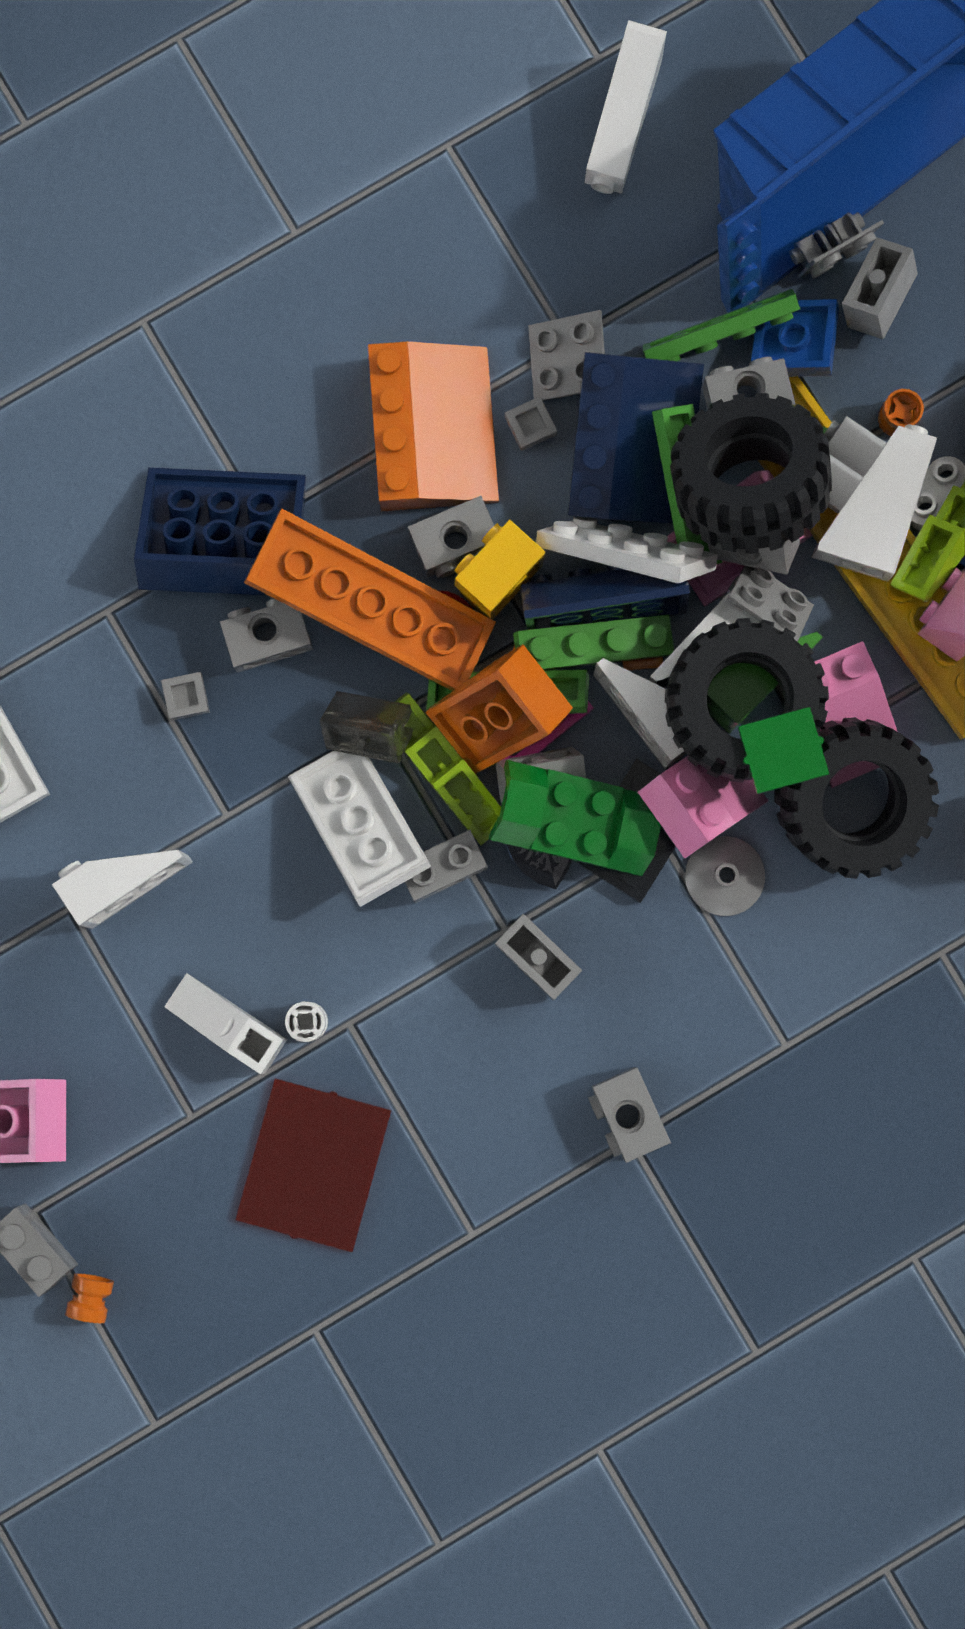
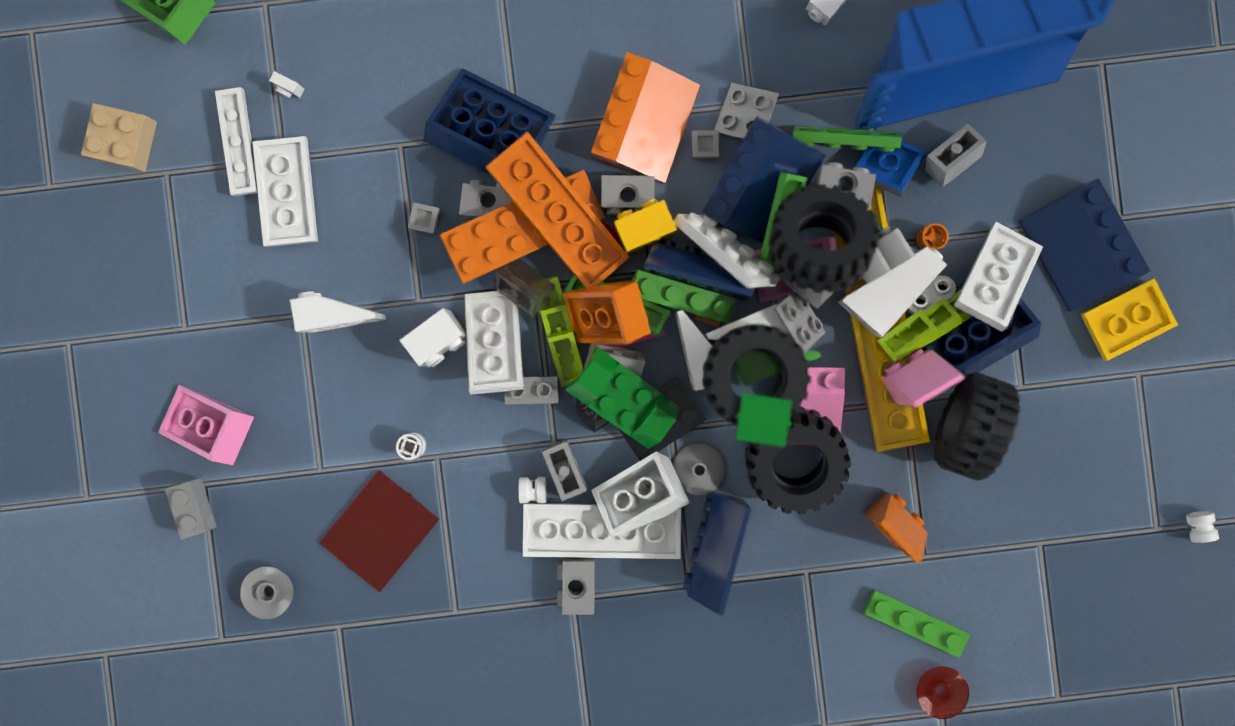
camera: 20 degrees right, 5 degrees up
orange wheel [65,1273,114,1323] -> none
white slope [164,973,288,1074] -> none
bright pink slope [638,756,768,859] -> none
light grey hinge [789,212,884,279] -> none
none -> light grey dish [240,566,293,619]
none -> white brick [400,308,467,368]
none -> orange plate [439,170,605,284]
none -> white wheel [519,477,547,503]
none -> white plate [523,503,681,559]
none -> white slope [591,452,690,537]
none -> dark blue slope [683,491,752,616]

